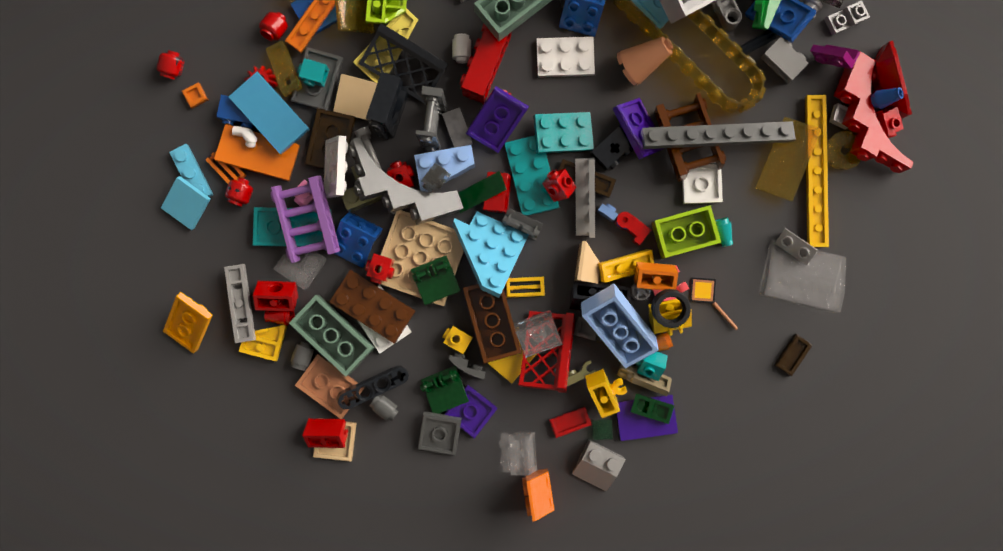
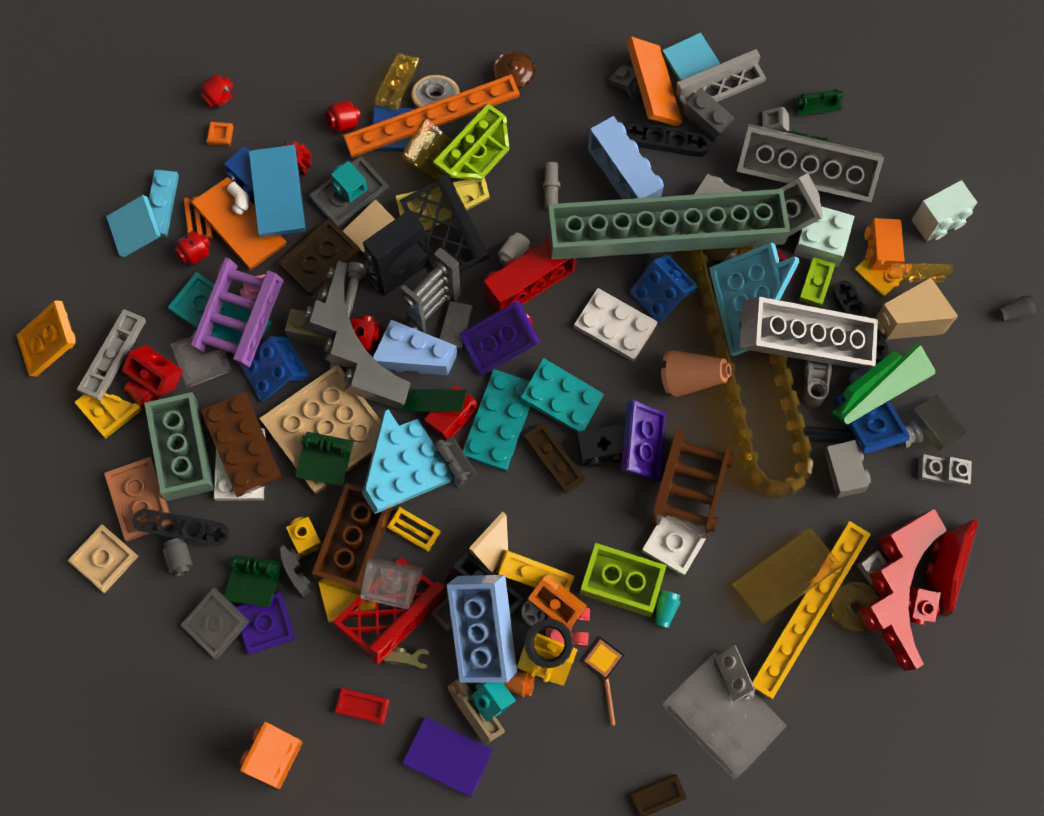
camera: 30 degrees right, 15 degrees down
clear yellow plate [266,40,303,97] -> none
dark grey brick [290,341,315,371] -> none
red hinge [302,418,348,448] -> none
white plate [324,136,348,198] -> none
red brick [365,253,395,284] -> none
clear smoke brick [421,162,451,193] -> none
clear brick [499,432,537,475] -> none
red brick [542,169,577,202] -> none
light grey slope [572,439,626,491] -> none
light grey fence [575,158,595,238] -> none
yellow brick [585,369,627,418] -> none
clear green plate [592,419,613,440] -> none
medium blue plate [597,203,618,222] -> none
red leg [615,212,651,246] -> none
dark green slope [631,394,675,424] -> none
dark grey plate [641,121,796,149] -> none
magenta bracket [810,44,860,69] -> none
blue cone [871,87,904,109] -> none

